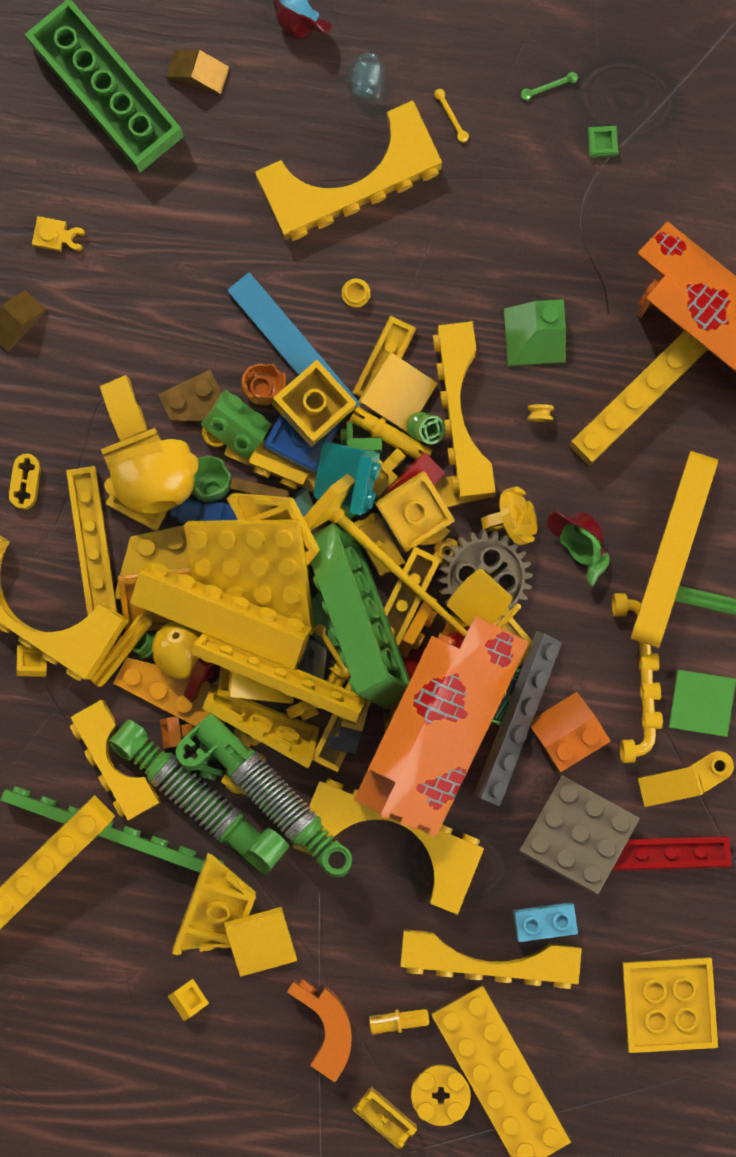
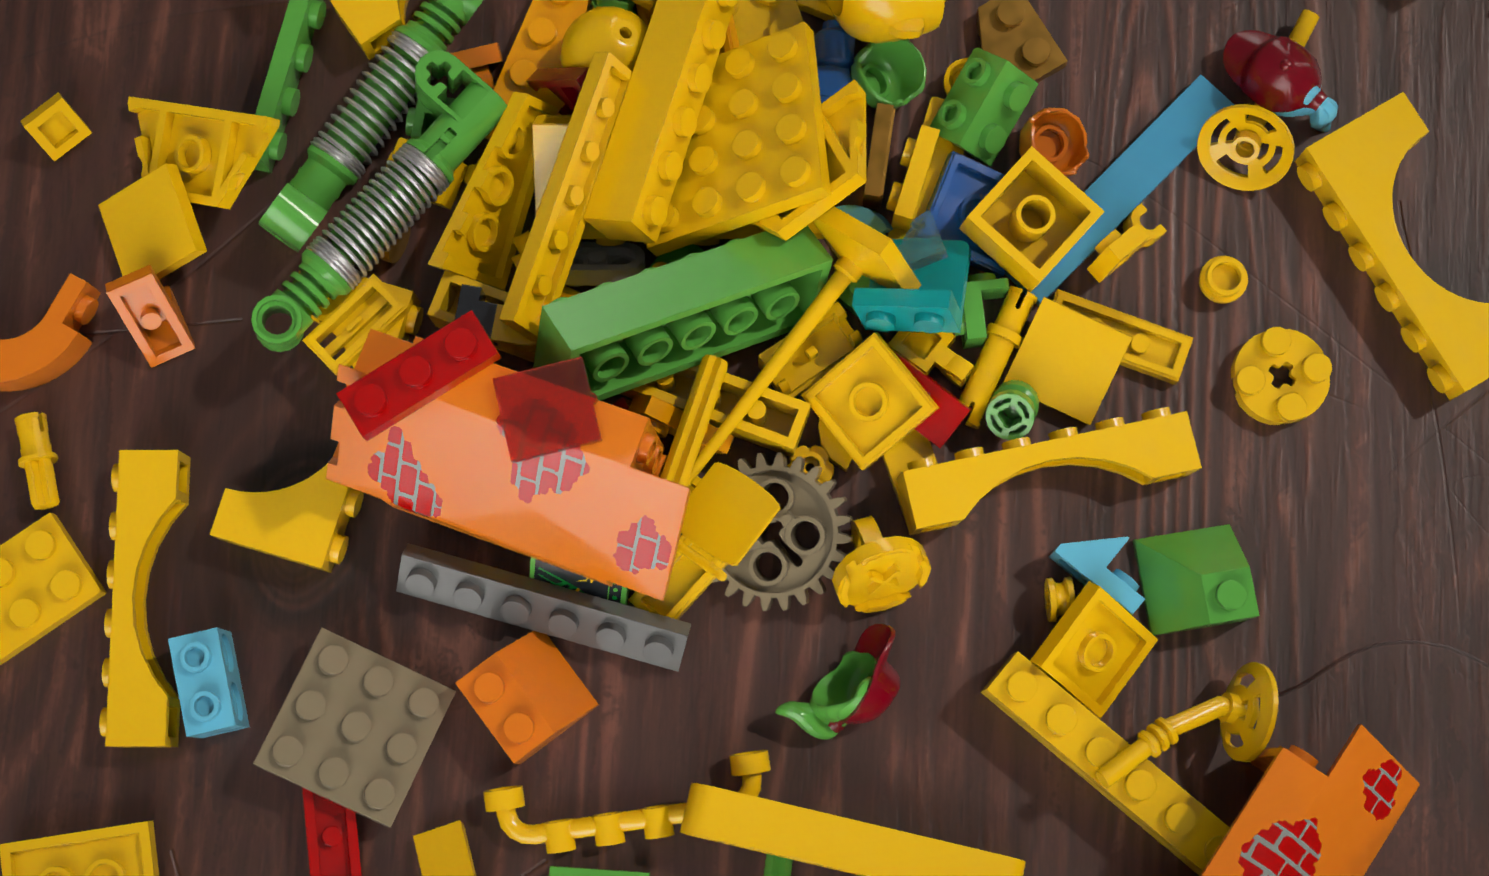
camera: 85 degrees right, 5 degrees down
none -> orange slope [105,265,195,368]
none -> yellow tile [302,274,409,376]
none -> red plate [336,310,502,441]
none -> clear red piece [492,356,602,464]
none -> yellow axle [660,354,728,487]
none -> clear light blue tile [898,210,948,271]
none -> yellow plate [1030,581,1158,719]
none -> medium azure slope [1049,537,1145,615]
none -> yellow plate [1087,203,1167,283]
none -> yellow dish [1095,662,1279,788]
none -> yellow dish [1197,9,1320,191]
none -> dark red hair [1223,30,1338,132]
none -> yellow plate [1231,327,1332,425]

